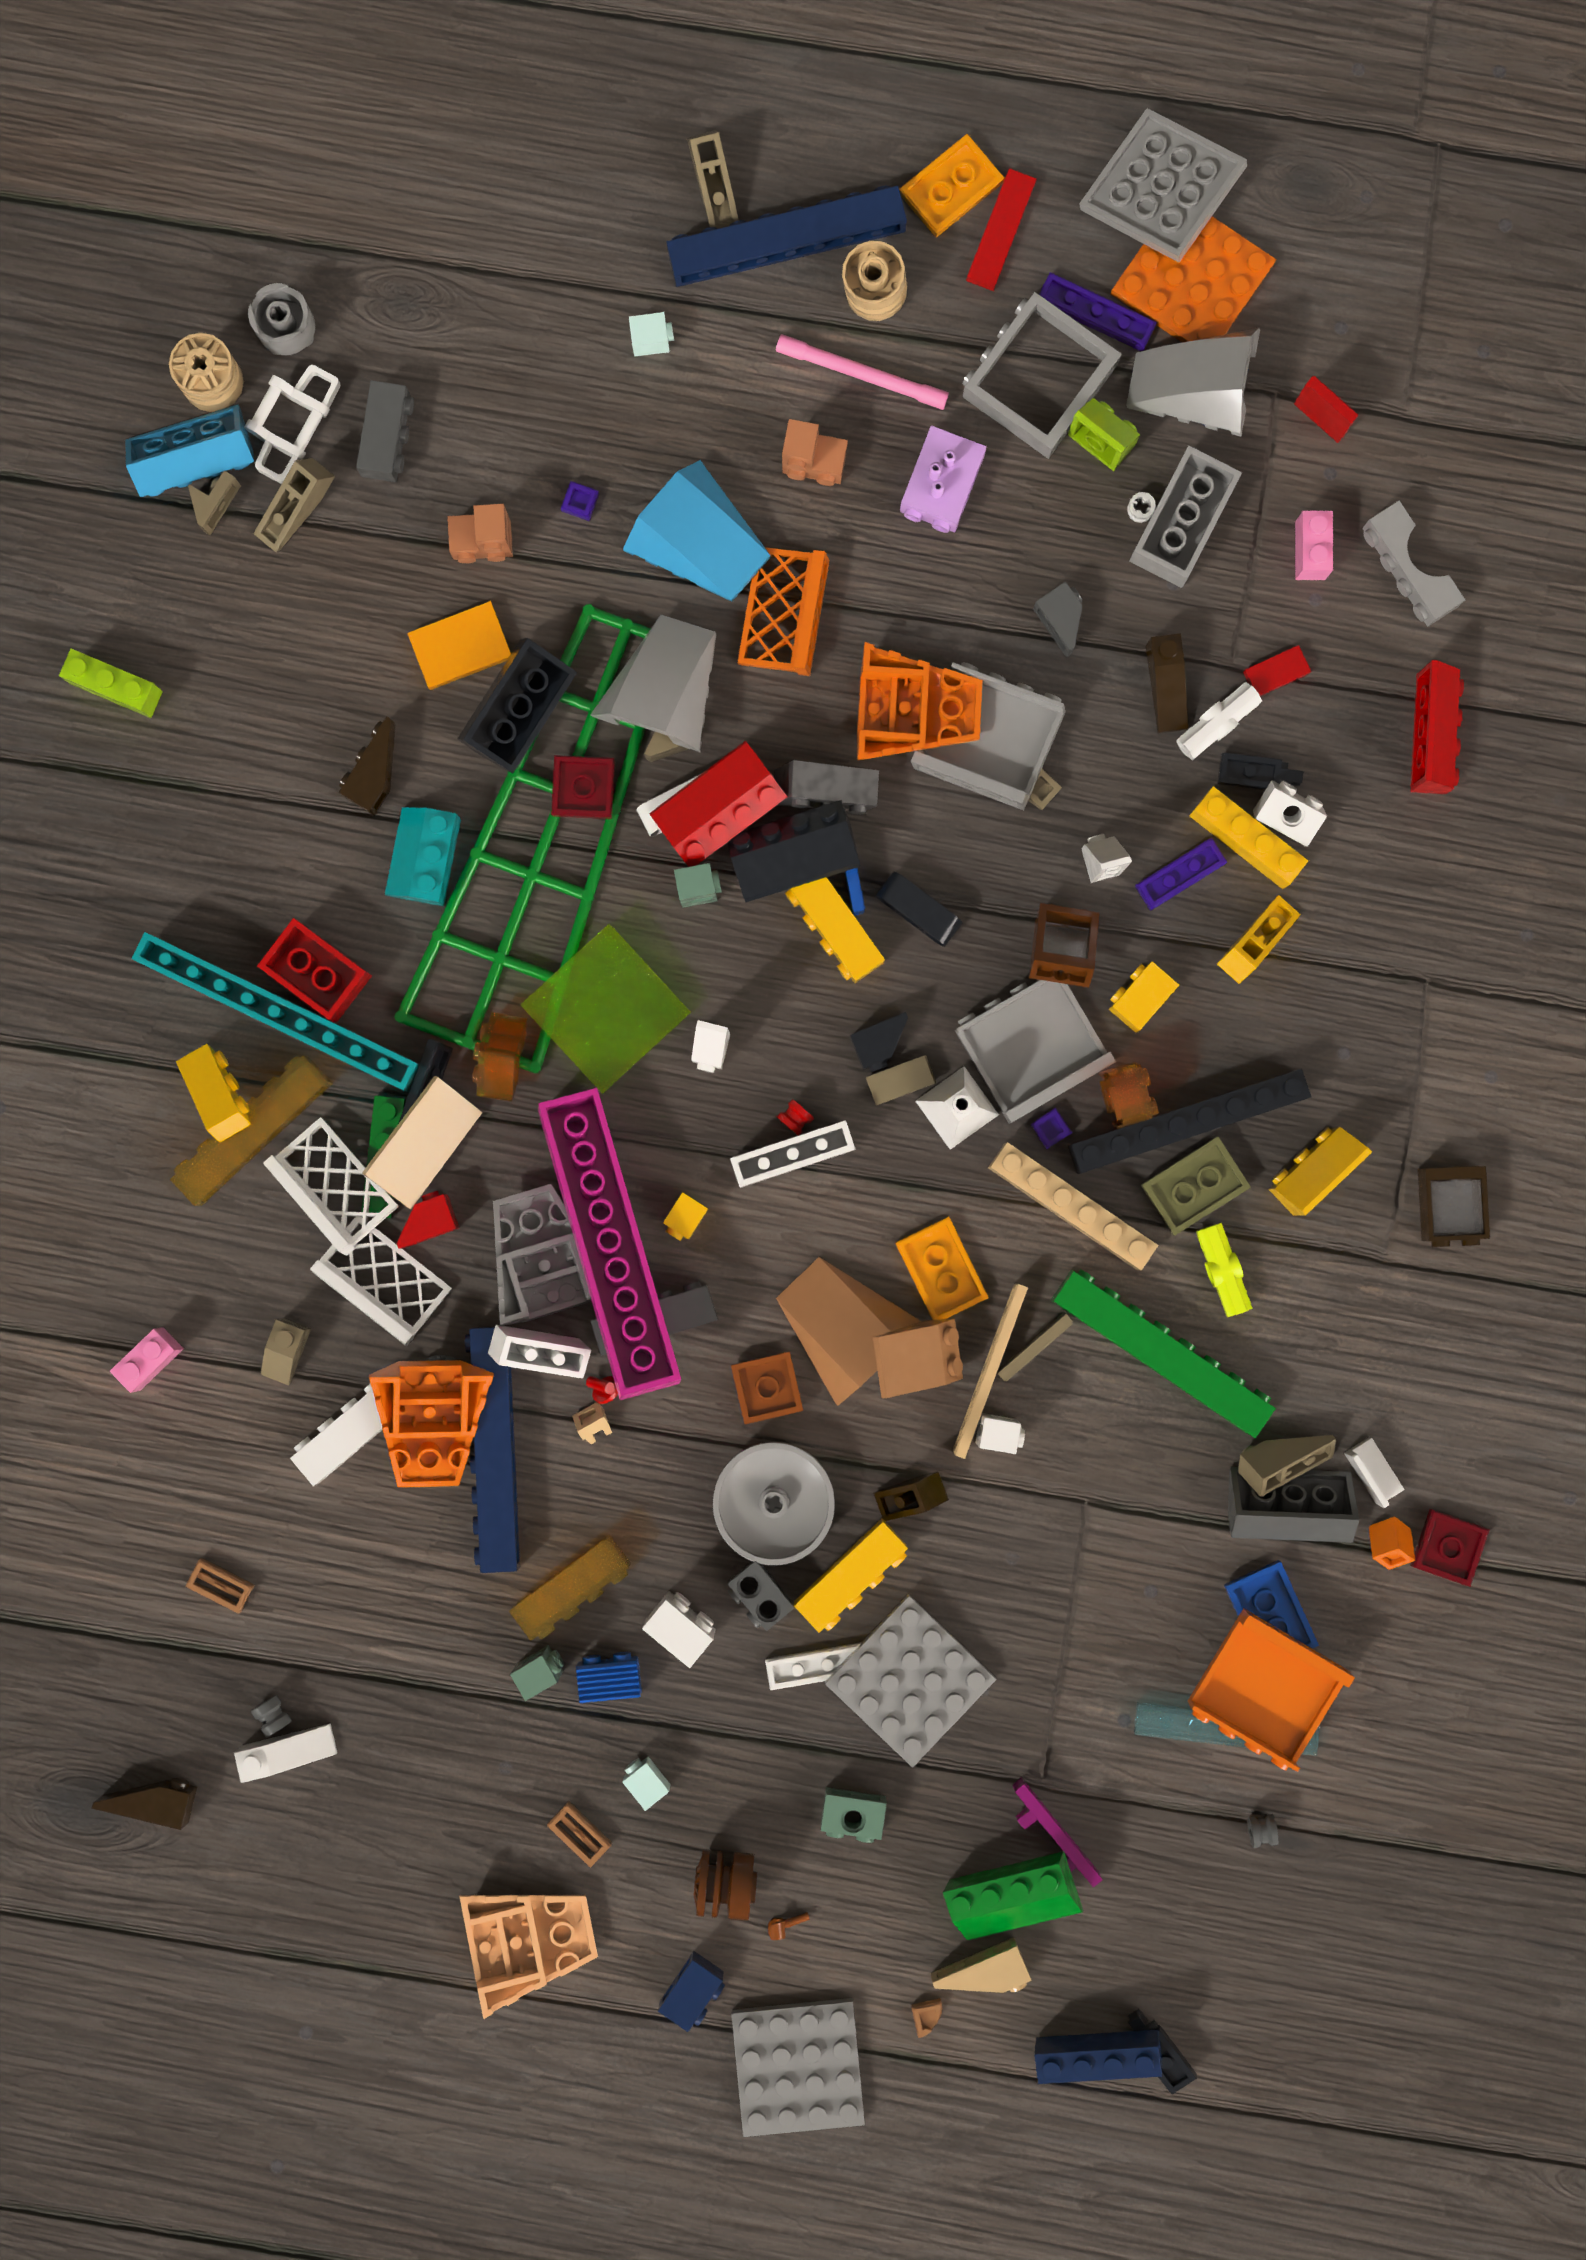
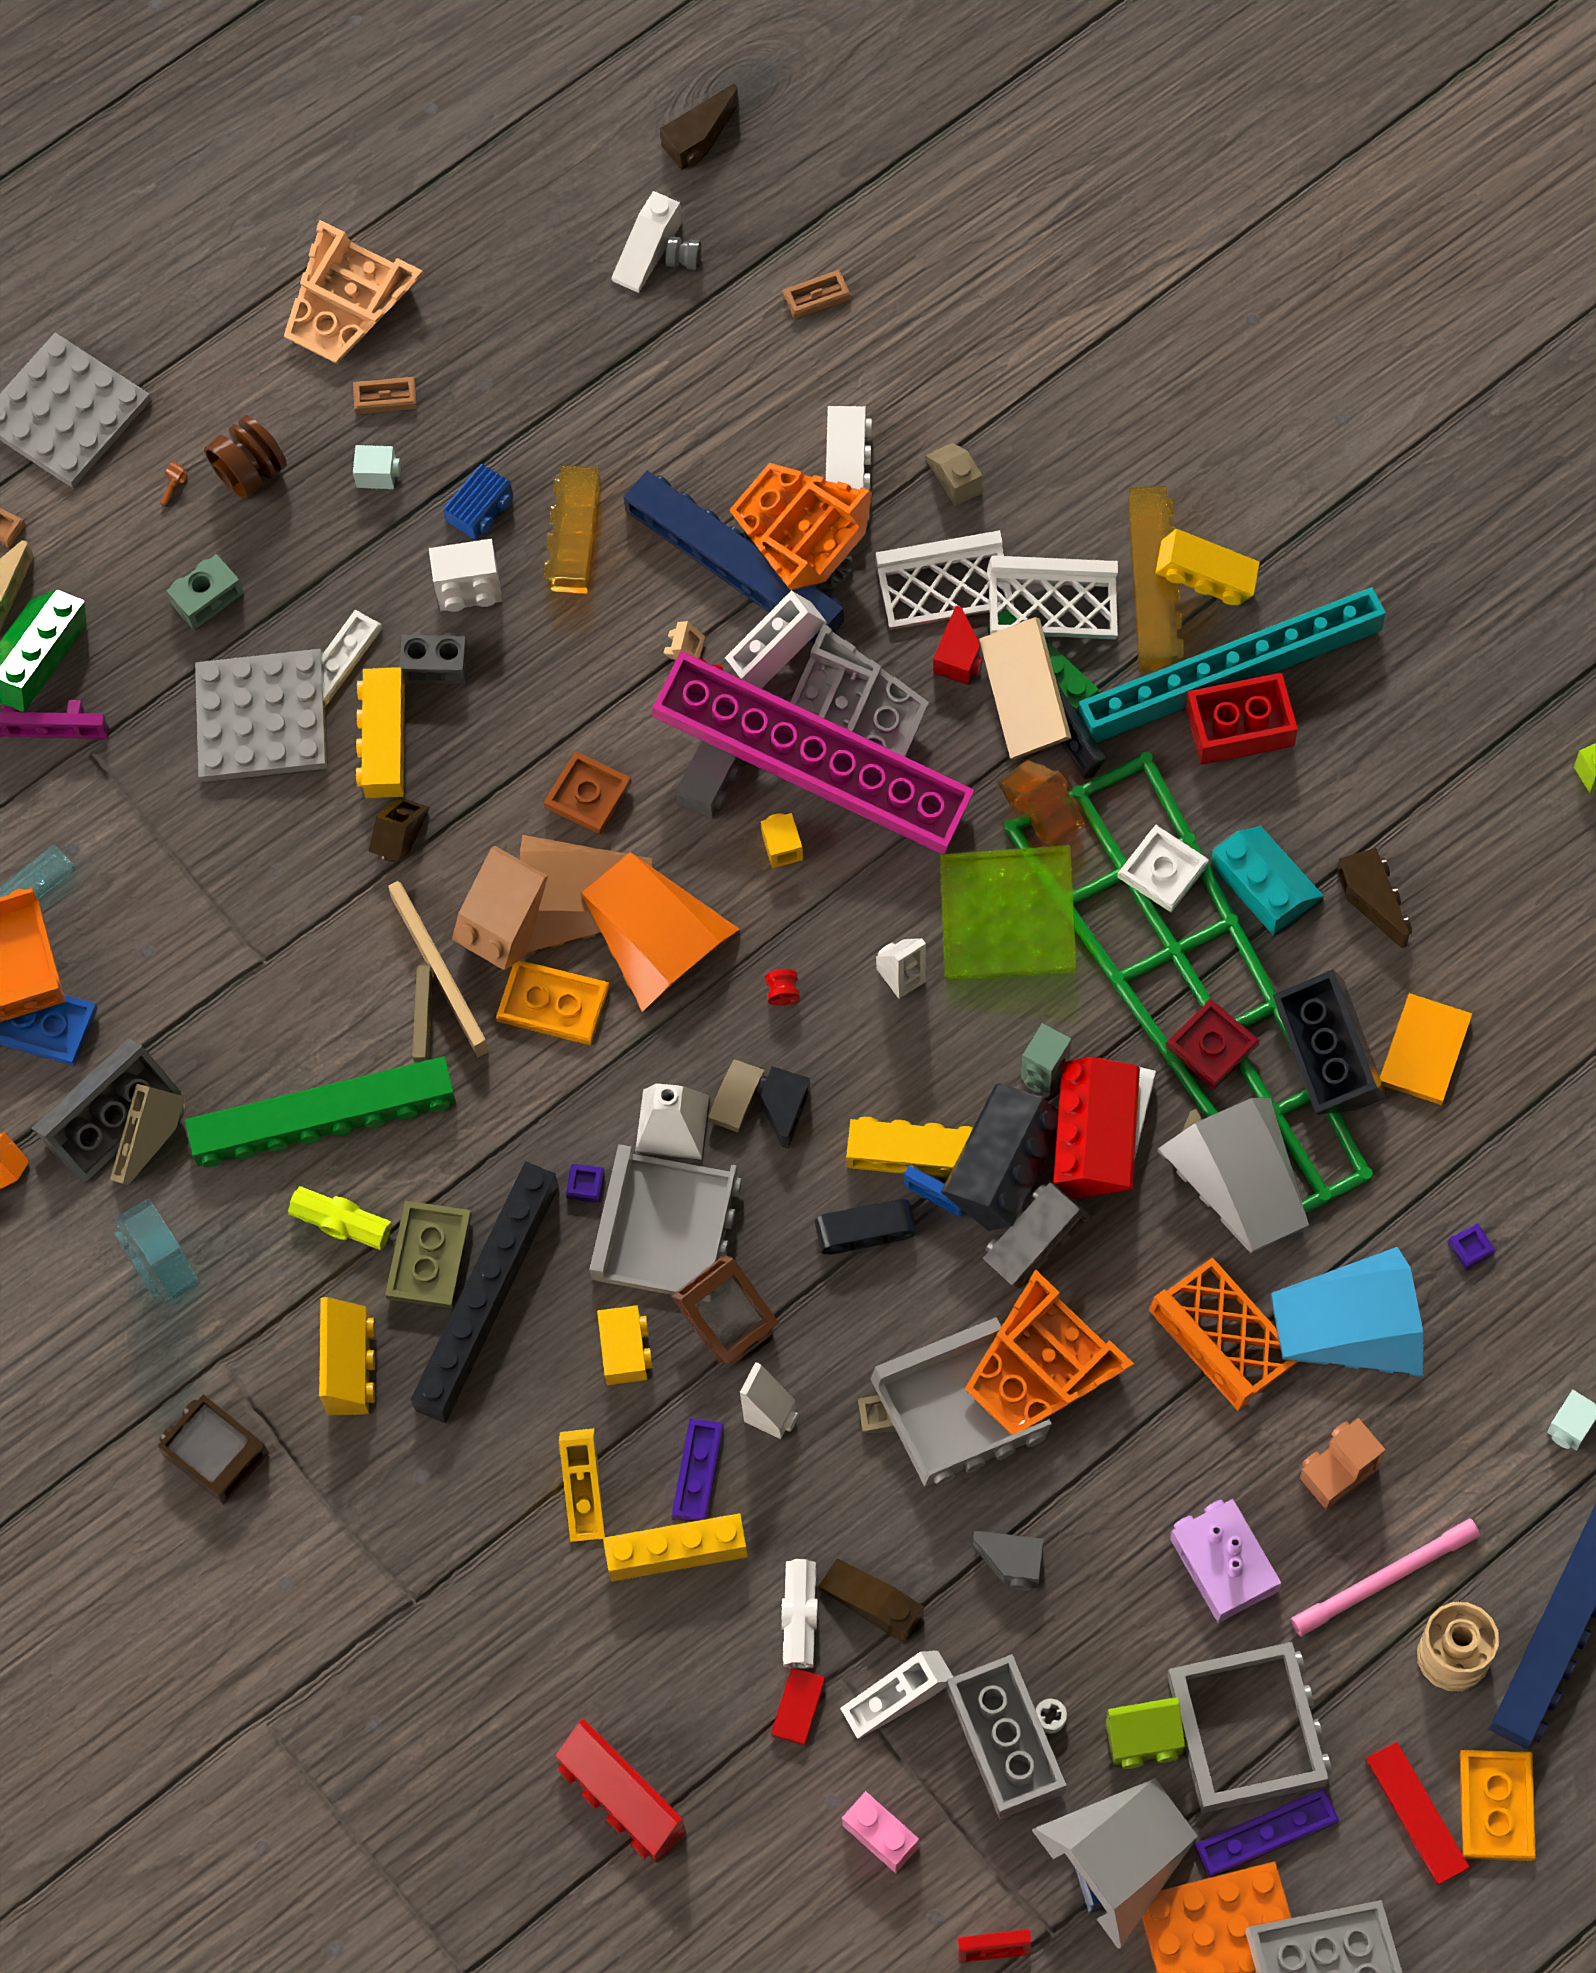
camera: 130 degrees right, 20 degrees down
bright pink brick [110,1327,184,1393] -> none
nougat brick [448,504,513,563] -> none
sand green brick [510,1645,564,1701] -> none
dark blue brick [658,1951,725,2032] -> none
light grey dish [713,1442,835,1565] -> none
white brick [730,1120,855,1188] -> none
white brick [975,1413,1025,1454] -> none
tan brick [988,1142,1159,1271] -> none
clear orange brick [1099,1062,1159,1130] -> none
black hinge [1217,753,1304,790] -> none
white brick [1253,780,1327,847] -> none
white panel [1344,1437,1405,1508] -> none
light grey arch [1362,500,1465,627] -> none
none -> clear light blue brick [114,1197,200,1304]
none -> orange wedge [581,852,740,1012]
none -> white slope [840,1651,953,1739]
none -> white tile [1118,825,1209,912]

